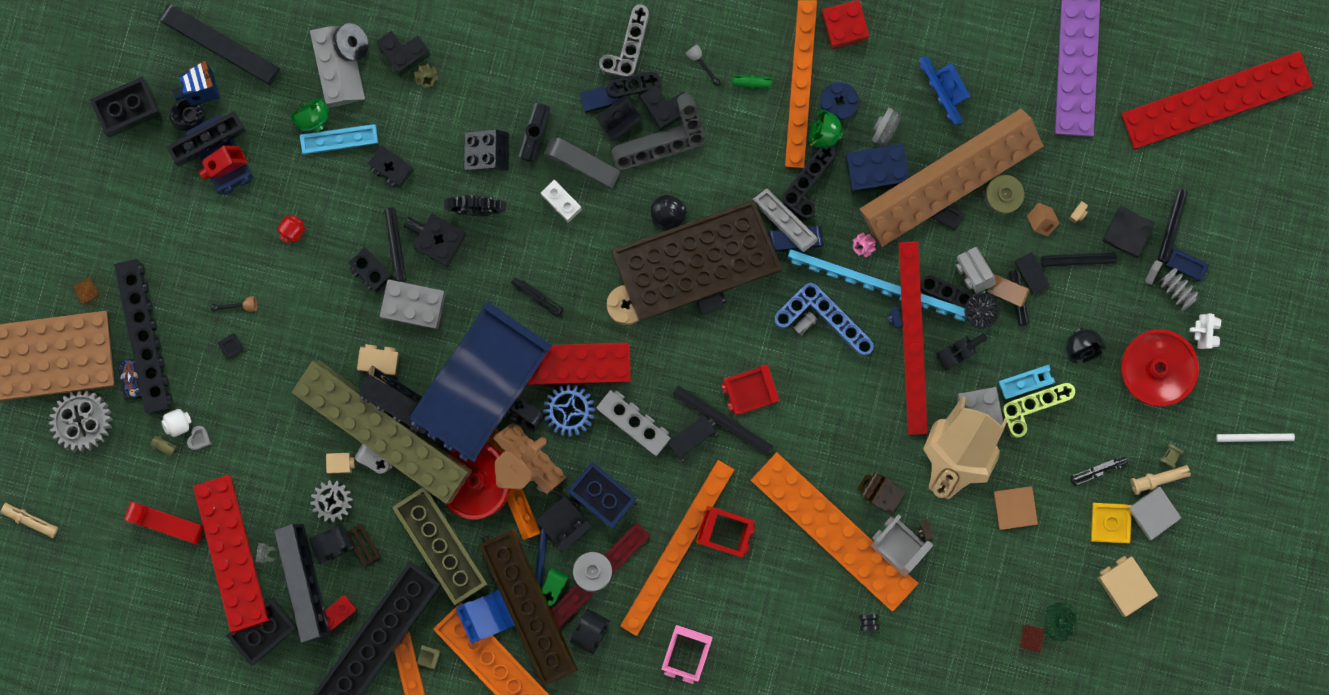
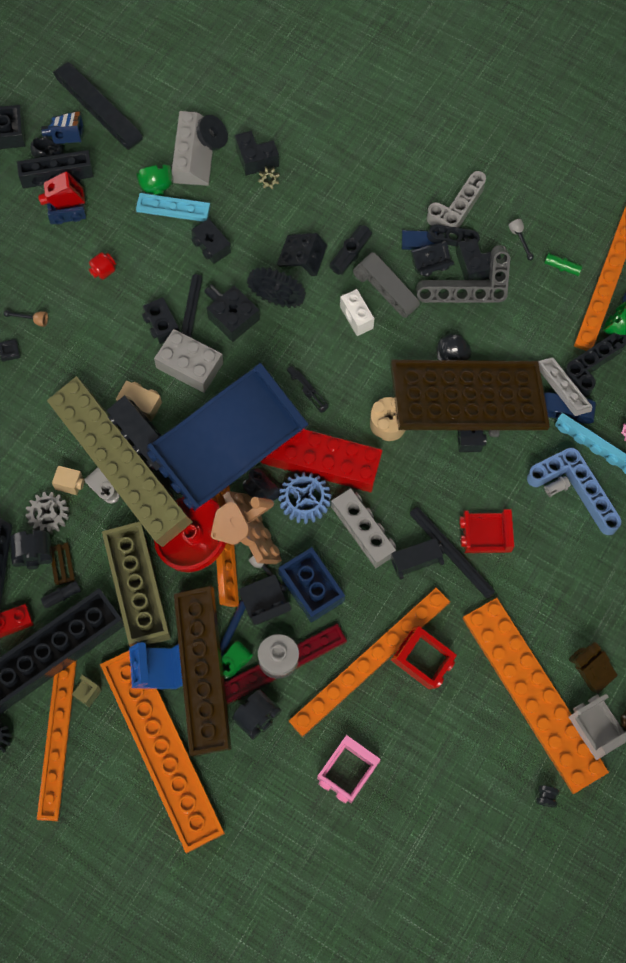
camera: 15 degrees right, 15 degrees down
none -> black axle [41,580,81,608]

